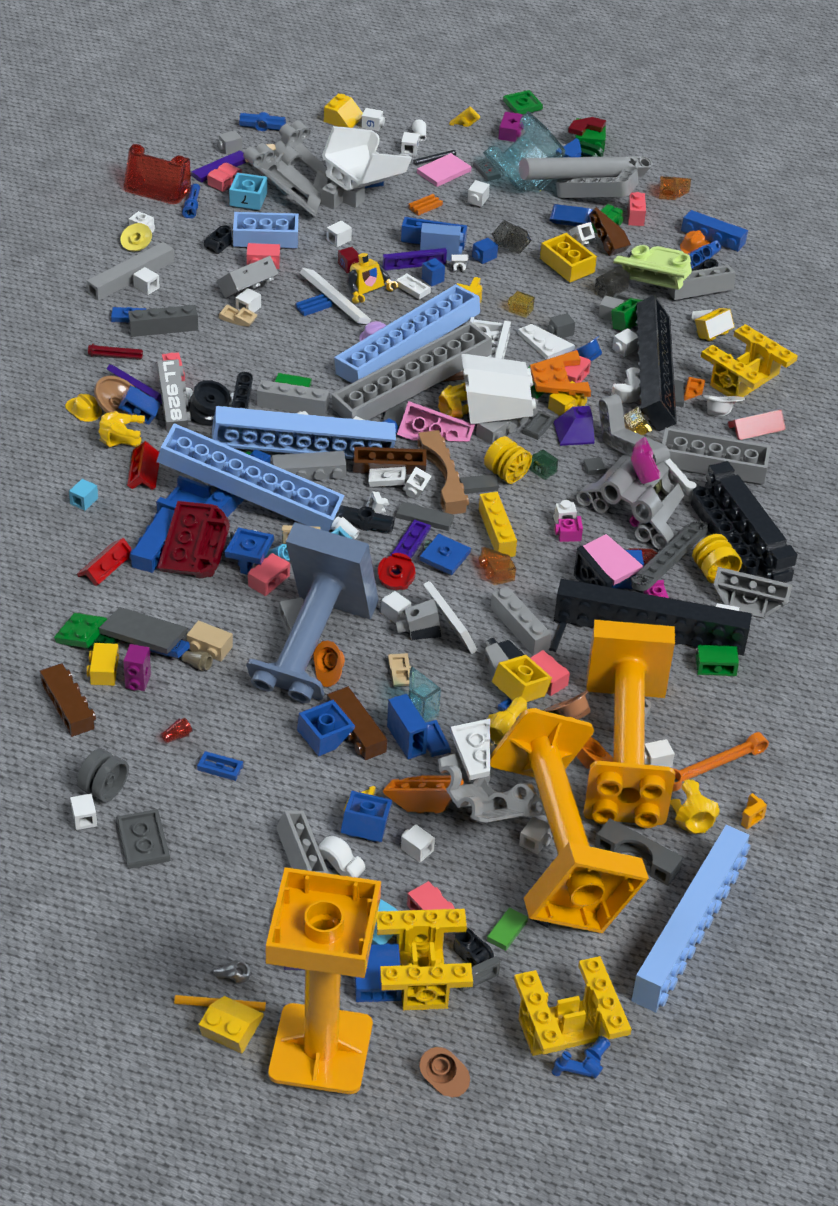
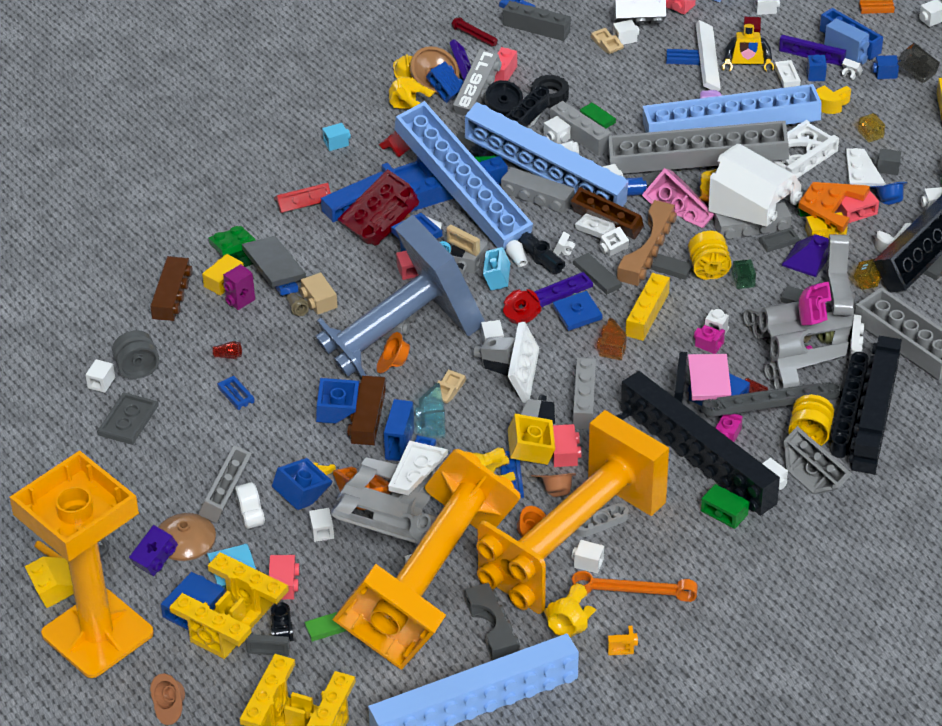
camera: 40 degrees right, 0 degrees up
none -> black tyre [531,75,569,108]
none -> white brick [544,116,571,144]

